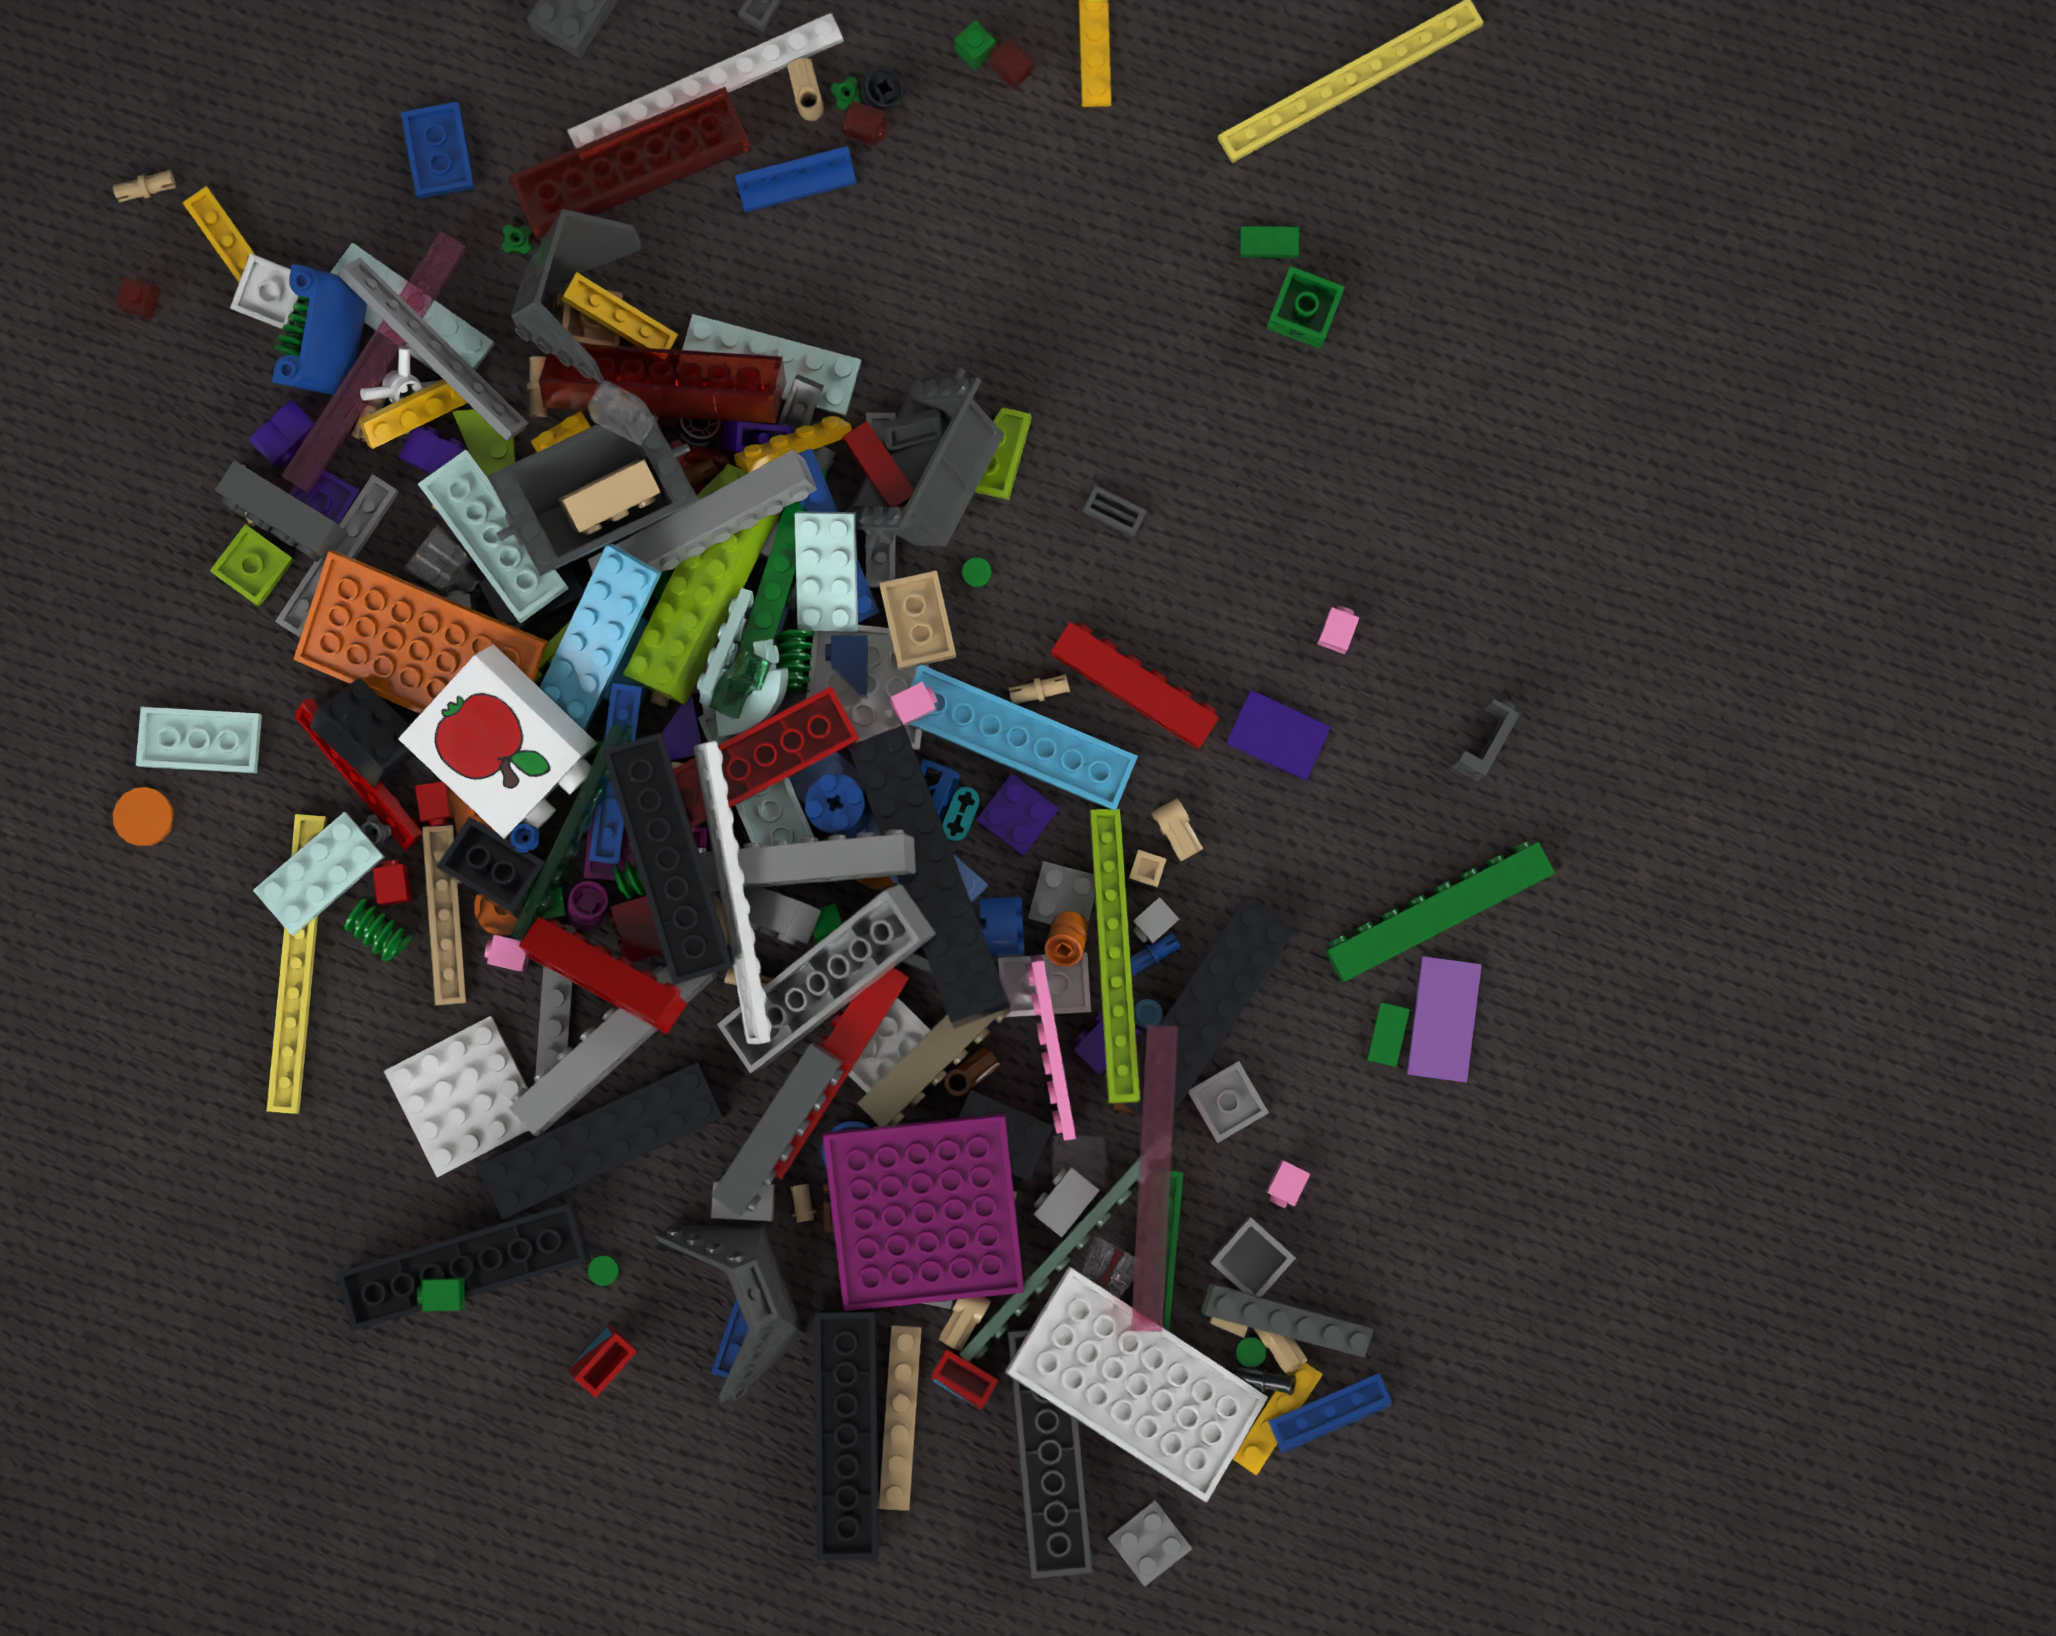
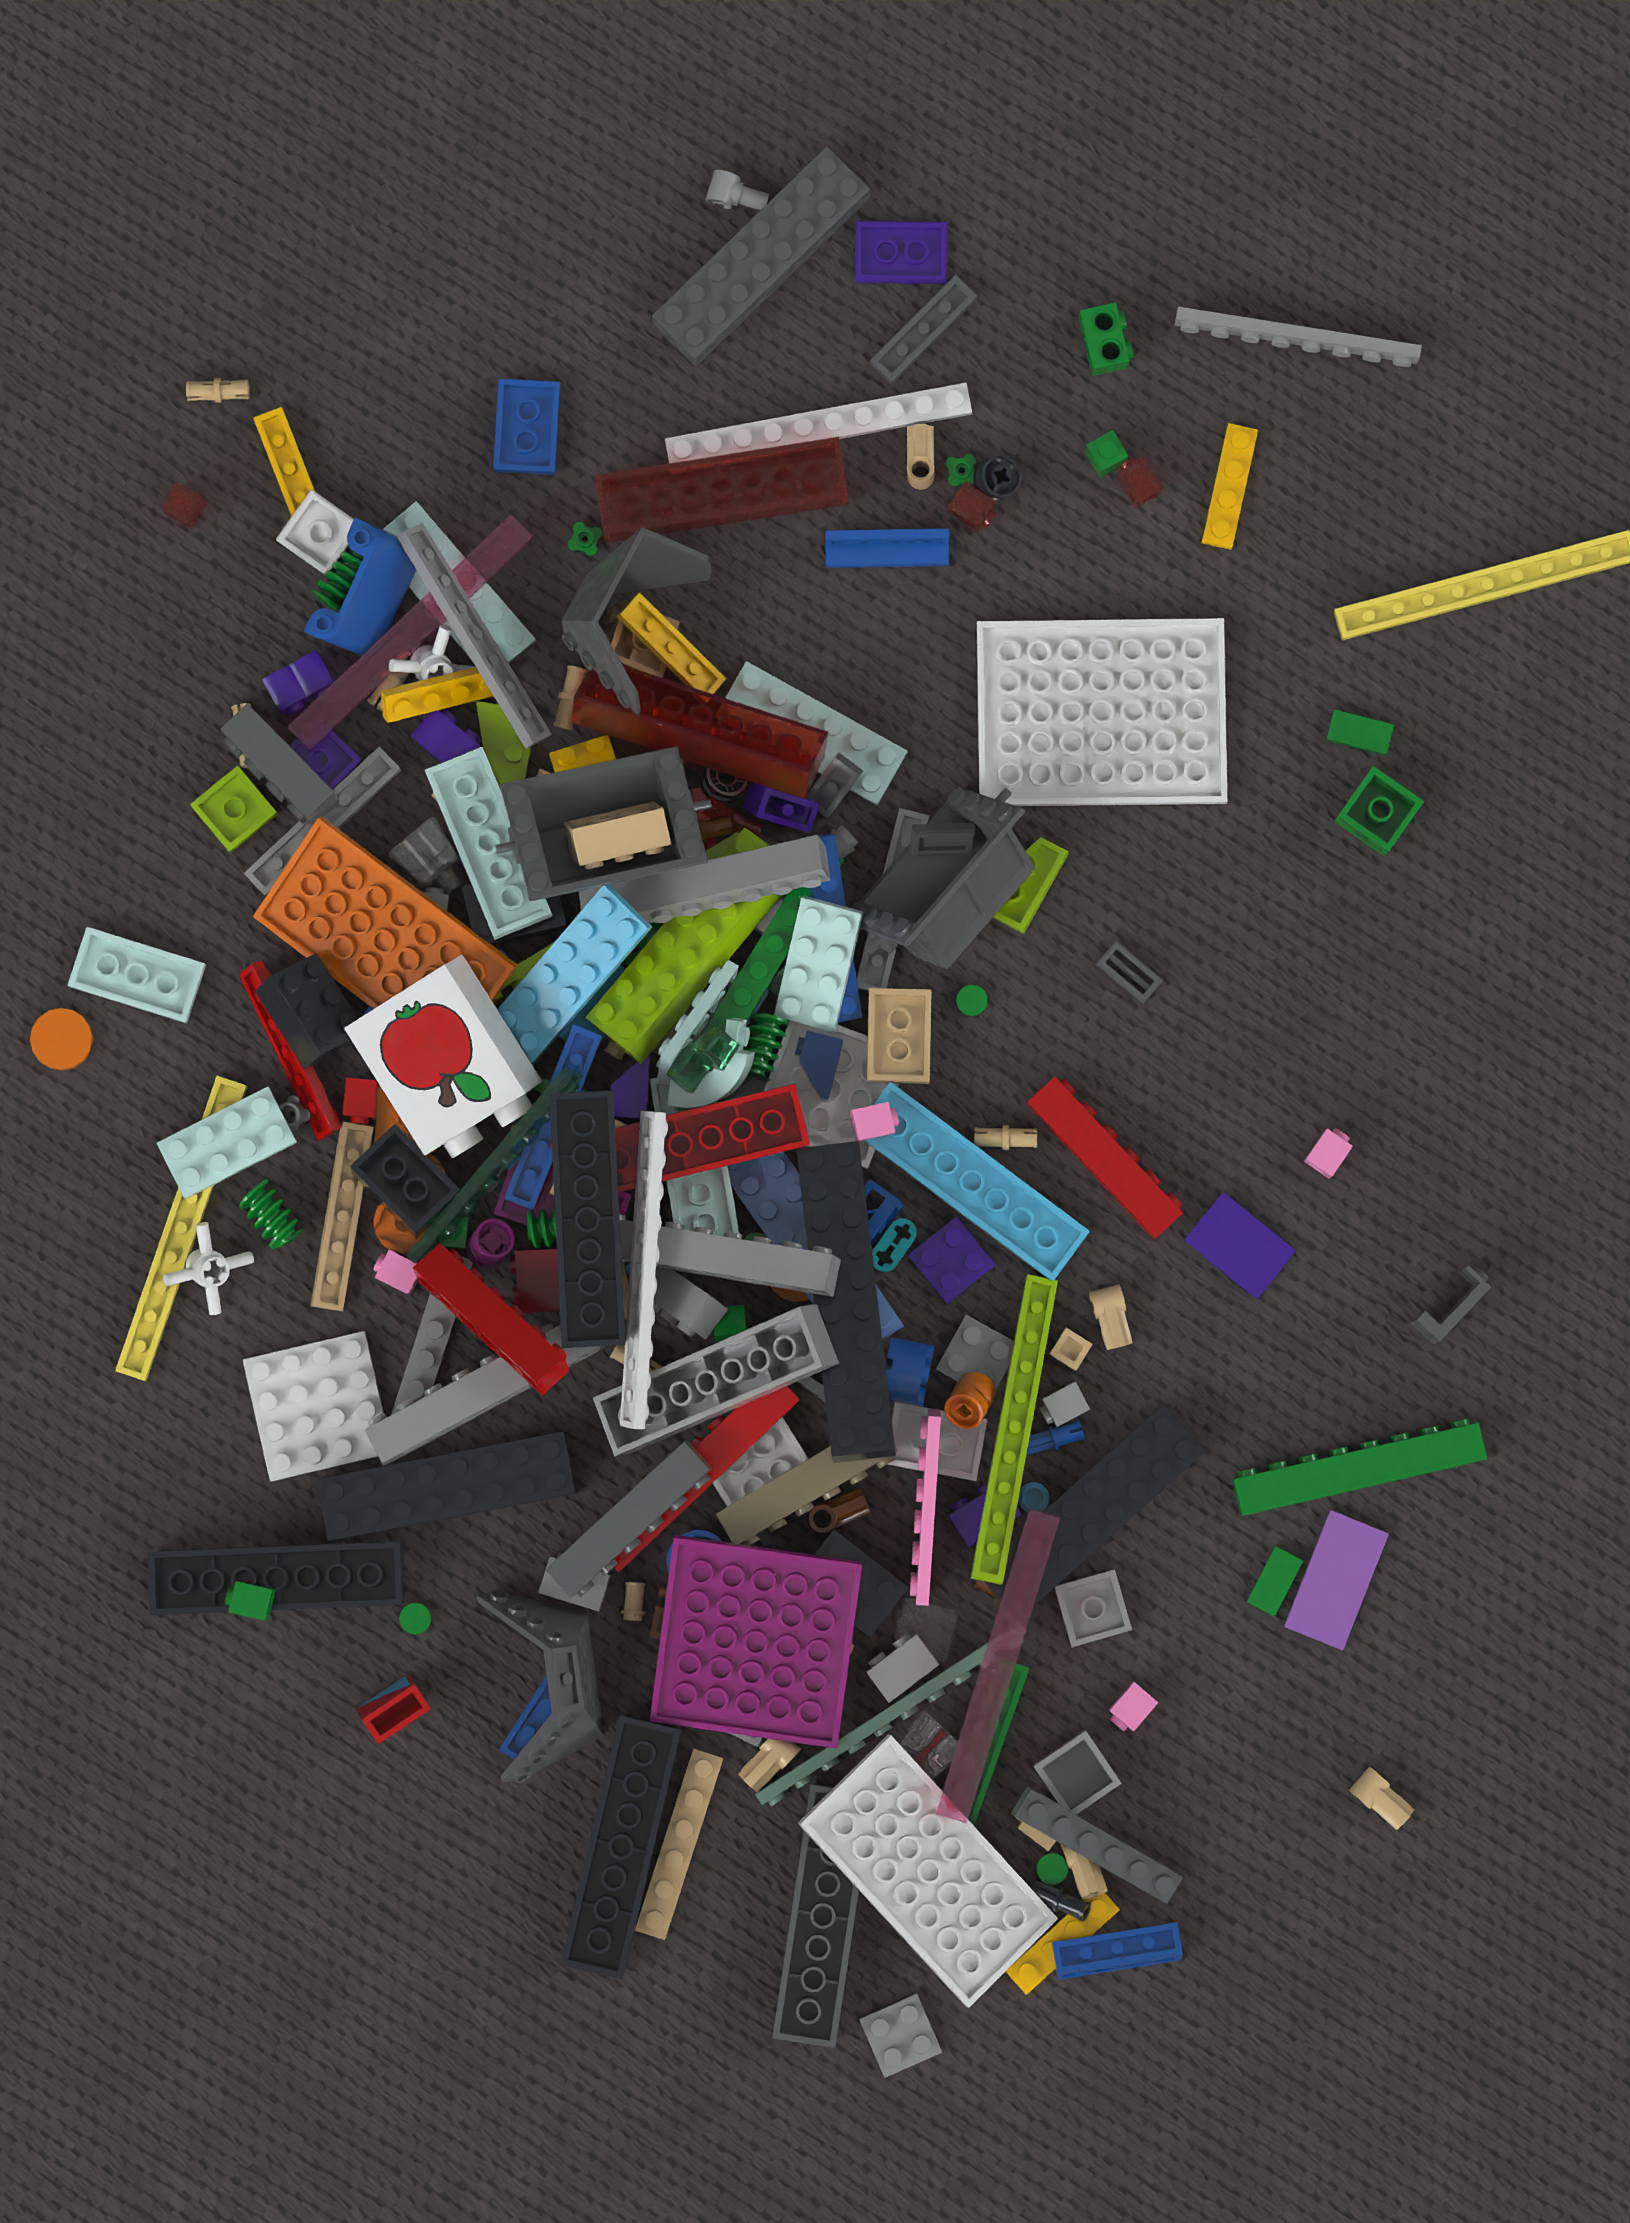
camera: 20 degrees right, 0 degrees up
red brick [373,860,412,906] -> none
blue plate [510,824,539,853] -> none
clear torso [588,381,656,445] -> none
yellow plate [734,416,852,473] -> none
blue brick [805,774,871,838] -> none
red tile [842,421,914,507] -> none
red brick [930,1349,999,1410] -> none
none -> white bar [163,1222,254,1315]
none -> white plate [977,618,1227,806]
none -> tan piece [1349,1767,1414,1830]

